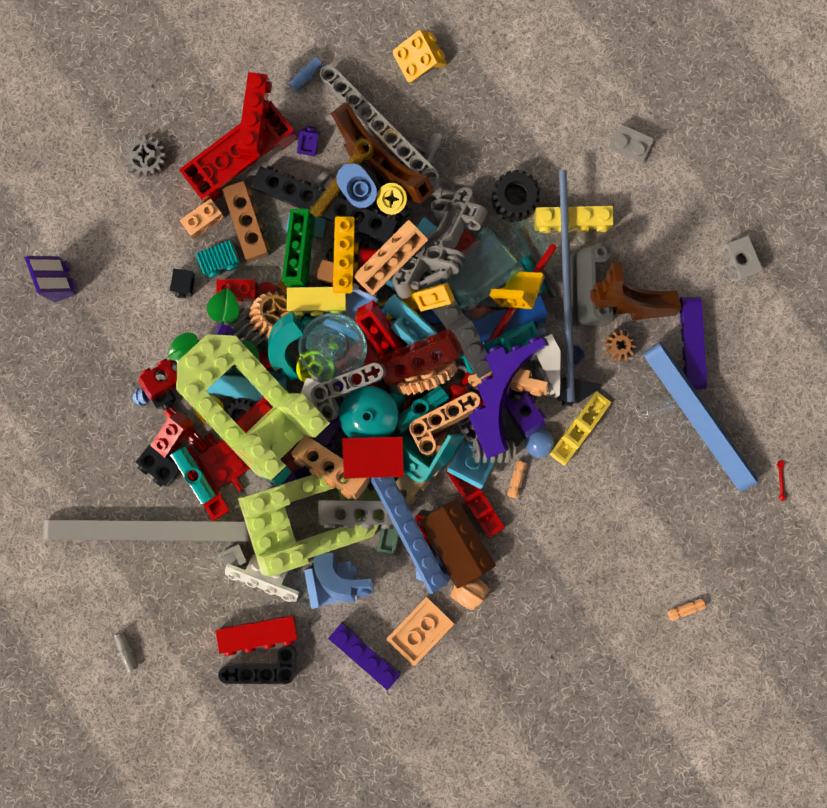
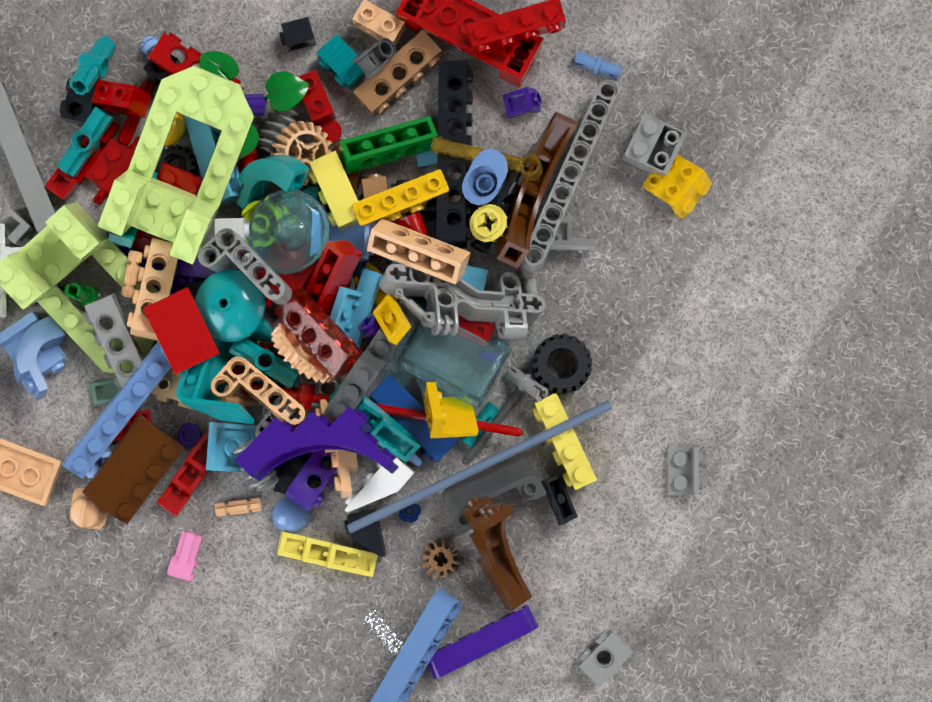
camera: 70 degrees right, 0 degrees up
light grey wheel [315,170,339,195] -> none
none -> green pin [65,283,102,306]
none -> teal piece [69,35,116,95]
none -> light nougat axle [121,251,143,298]
none -> bright pink piece [167,531,203,582]
none -> dark purple tile [177,423,202,447]
none -> dark grey piece [352,38,396,80]
none -> dark purple bush [358,314,381,338]
none -> light grey pin [506,366,548,401]
none -> black slope [541,473,578,526]
none -> light grey slope [622,113,687,176]

